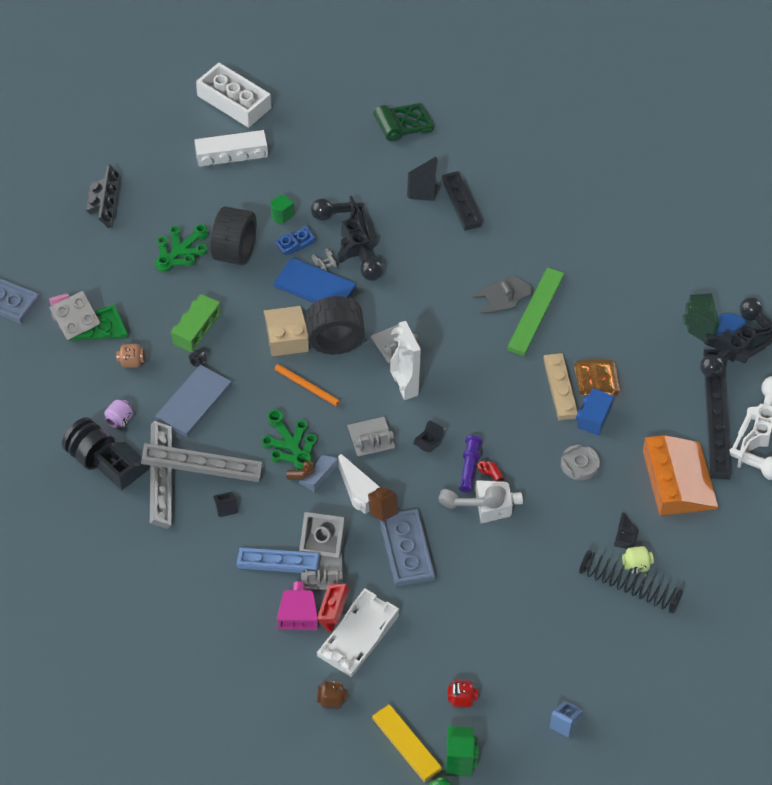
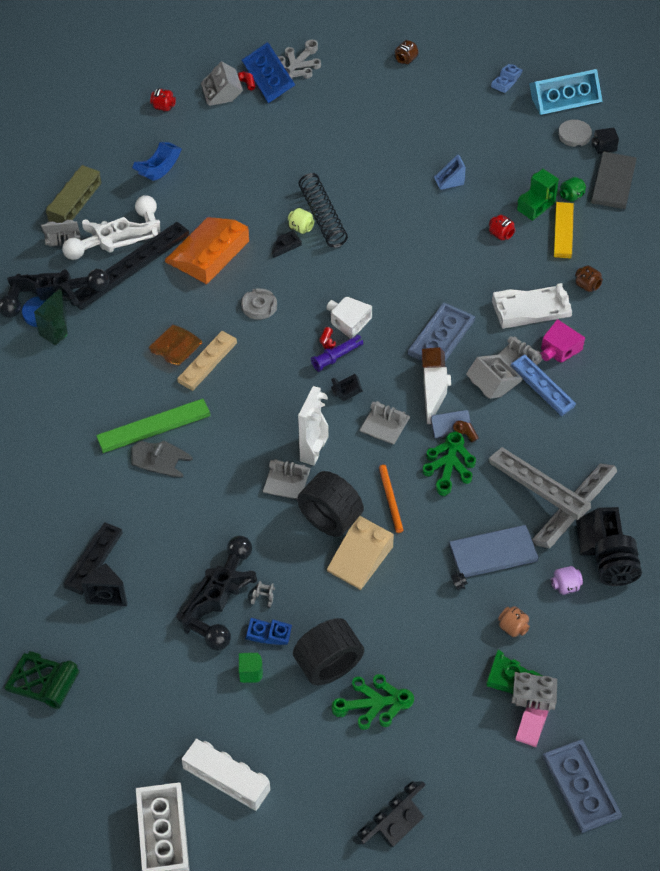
camera: 135 degrees left, 0 degrees up
bright green brick [171,294,221,352] -> none
black slope [213,492,238,517] -> none
blue tile [274,257,356,303] -> none
red panel [317,584,350,632] -> none
light grey piece [438,486,506,509] -> none
blue brick [576,388,614,435] -> none

